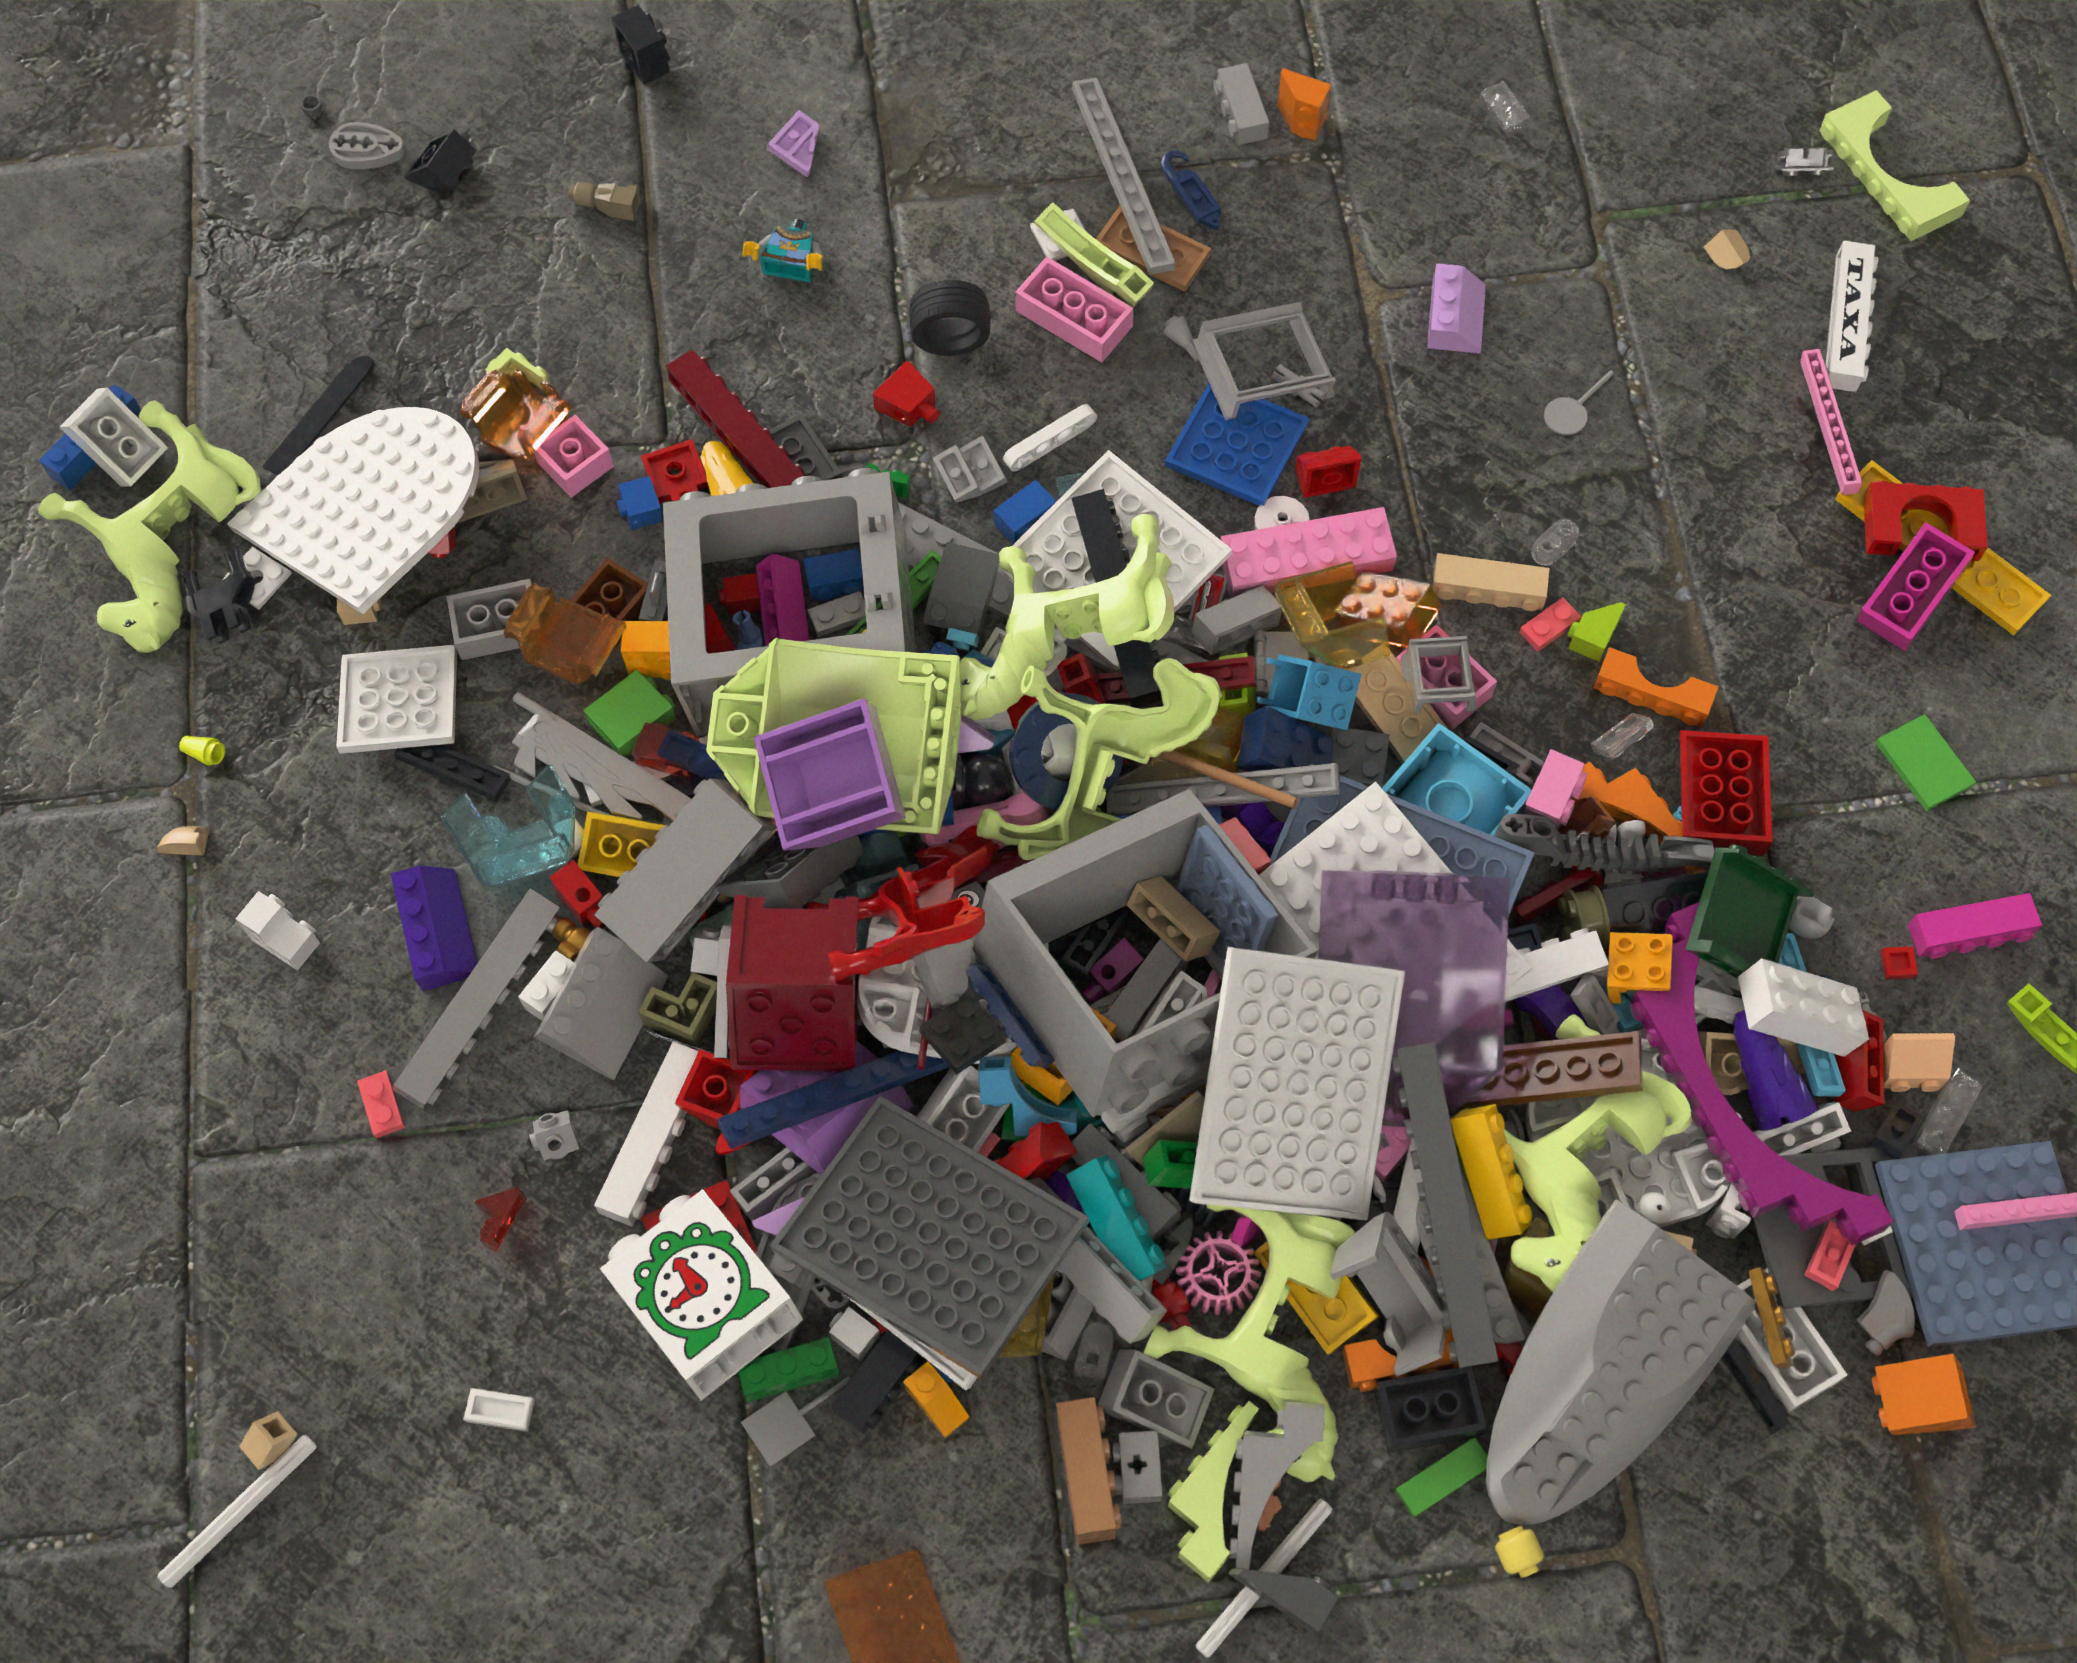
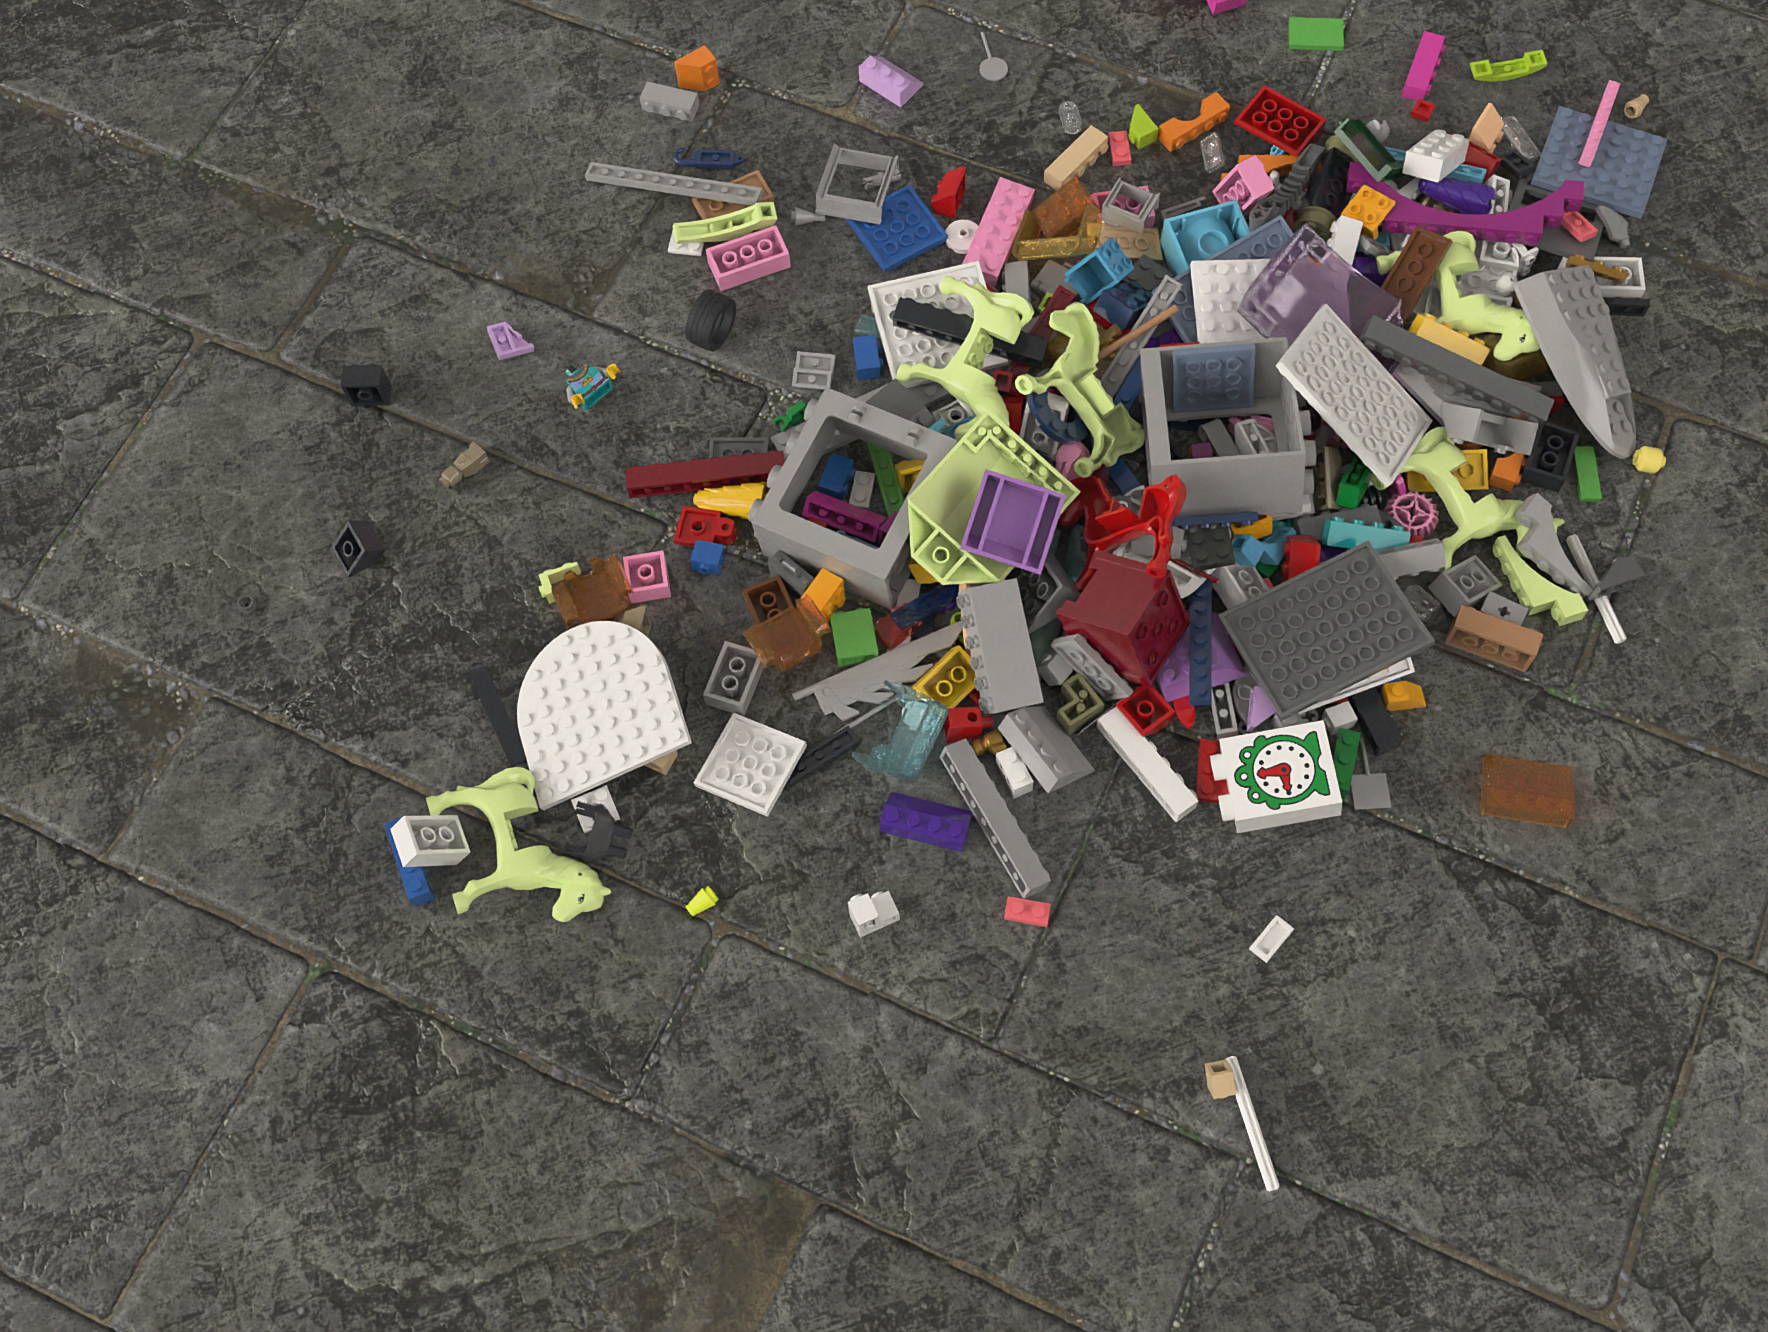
camera: 55 degrees left, 0 degrees up
tan brick [157,826,209,856] -> none
light grey piece [329,122,406,169] -> none
clear red slope [474,1187,527,1252] -> none
light grey brick [529,1110,579,1161] -> none
red torso [873,361,940,427] -> none
white beam [1003,404,1097,472] -> none
tan brick [1127,876,1221,962] -> none
orange slope [1872,1354,1976,1435] -> none

